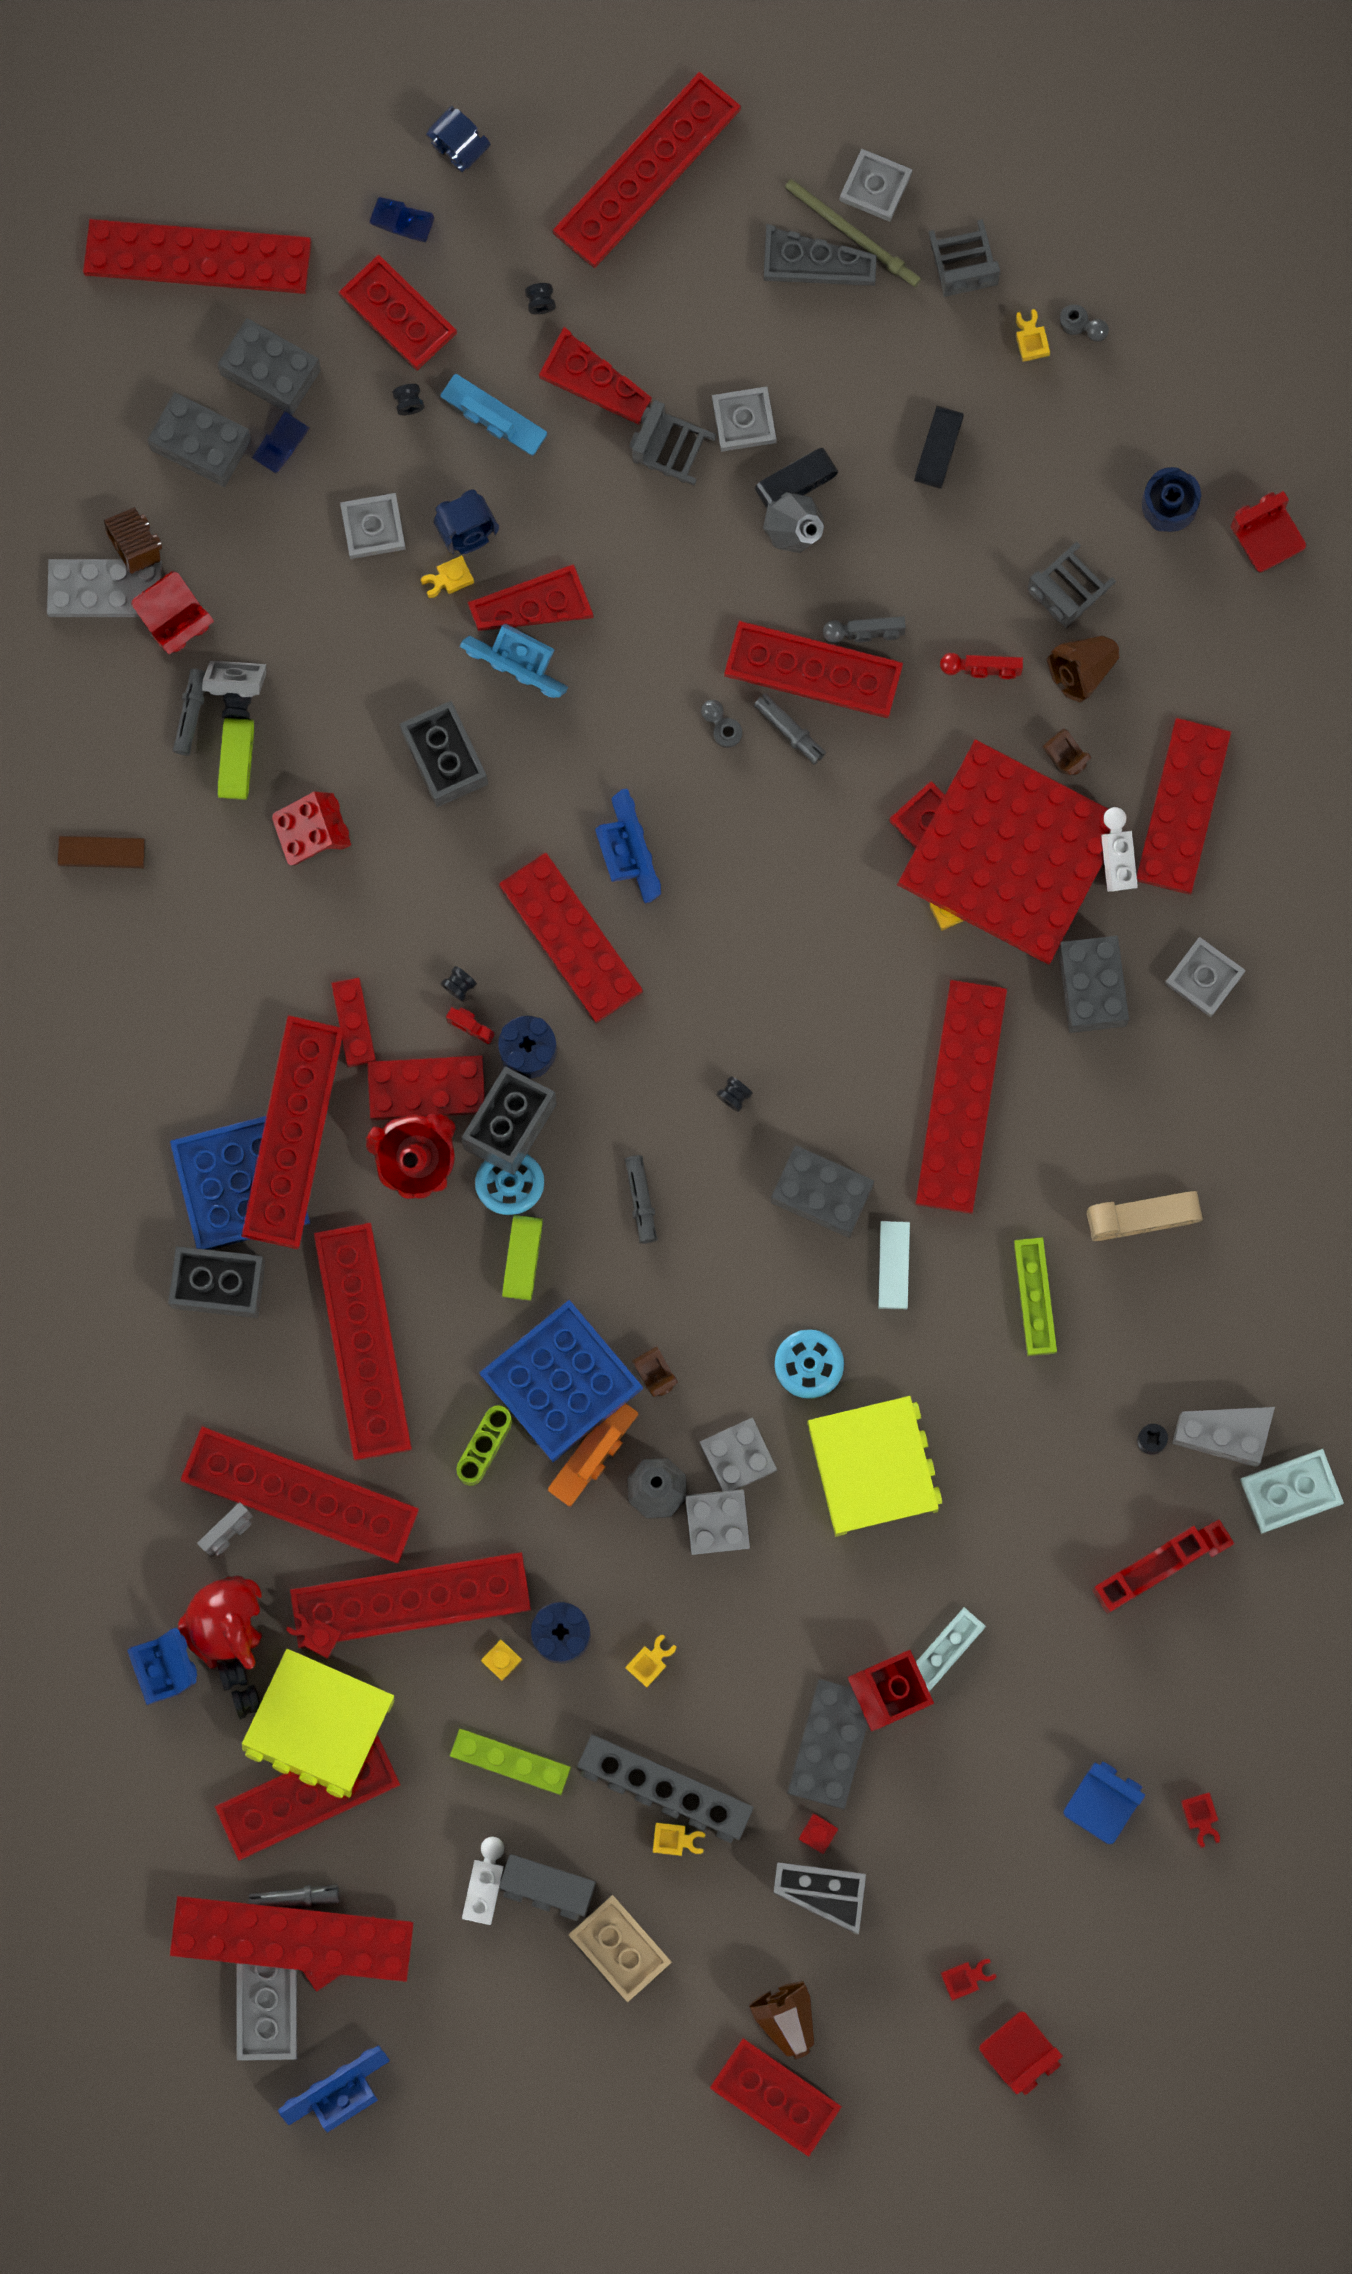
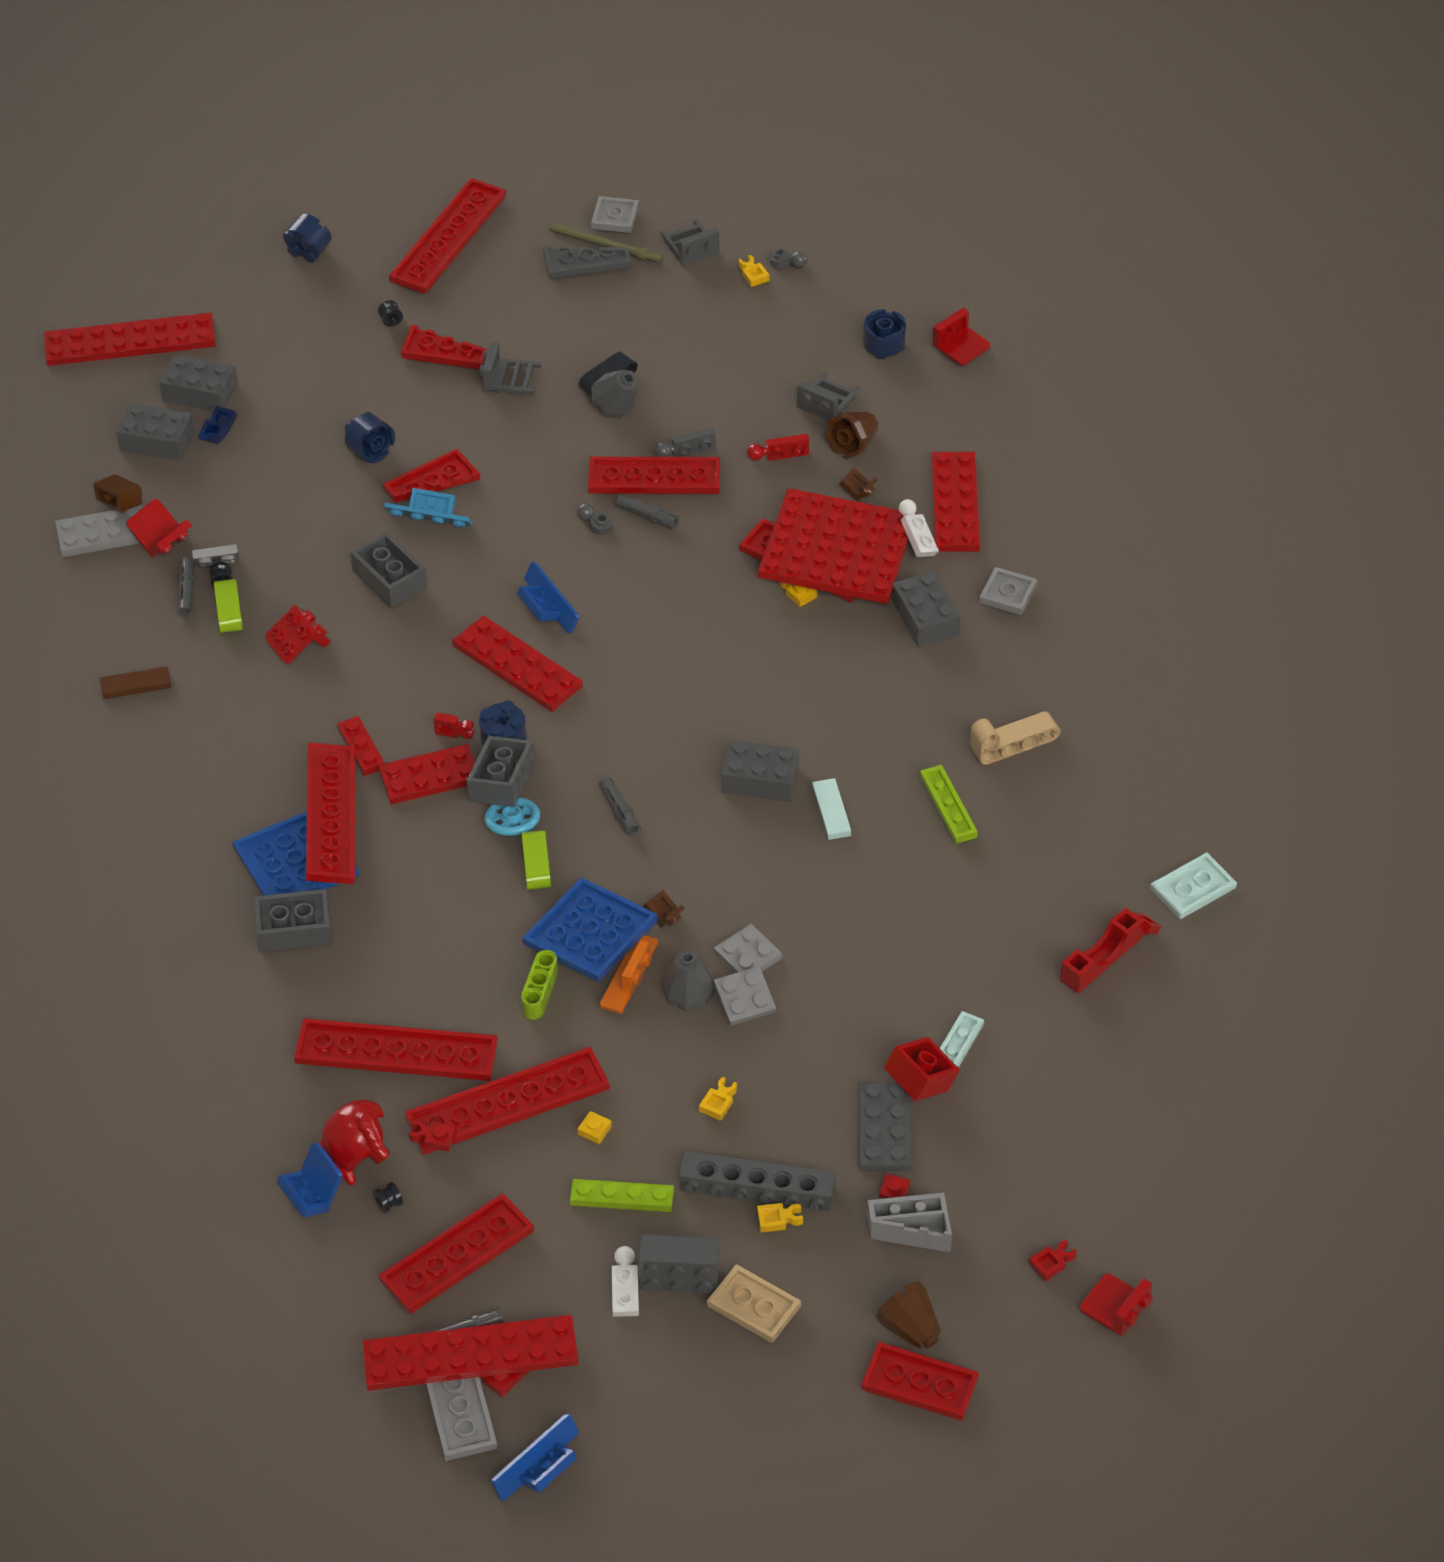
camera: 15 degrees left, 30 degrees down
light grey plate [197,1502,253,1557] -> none
black wheel [217,1658,248,1691] -> none
neon yellow panel [242,1649,394,1798] -> none
red plate [314,1223,412,1461] -> none
red plate [339,254,457,371] -> none
light grey plate [340,493,406,559] -> none
red piece [366,1114,456,1199] -> none
clear blue slope [369,197,435,242] -> none
black wheel [392,383,425,416] -> none
yellow plate [420,555,474,598] -> none
dark azure bracket [441,374,547,456] -> none
black wheel [441,966,477,1002] -> none
dark blue brick [531,1602,591,1664] -> none
light grey plate [712,387,777,452] -> none
black wheel [716,1076,753,1112] -> none
medium azure plate [775,1330,844,1399] -> none
neon yellow panel [808,1396,942,1537] -> none
black beam [914,406,964,489] -> none
red plate [915,980,1007,1214] -> none
blue bracket [1063,1761,1145,1844] -> none
black wheel [1137,1423,1168,1455] -> none
light grey wedge [1172,1407,1275,1467] -> none
red plate [1180,1792,1220,1848] -> none

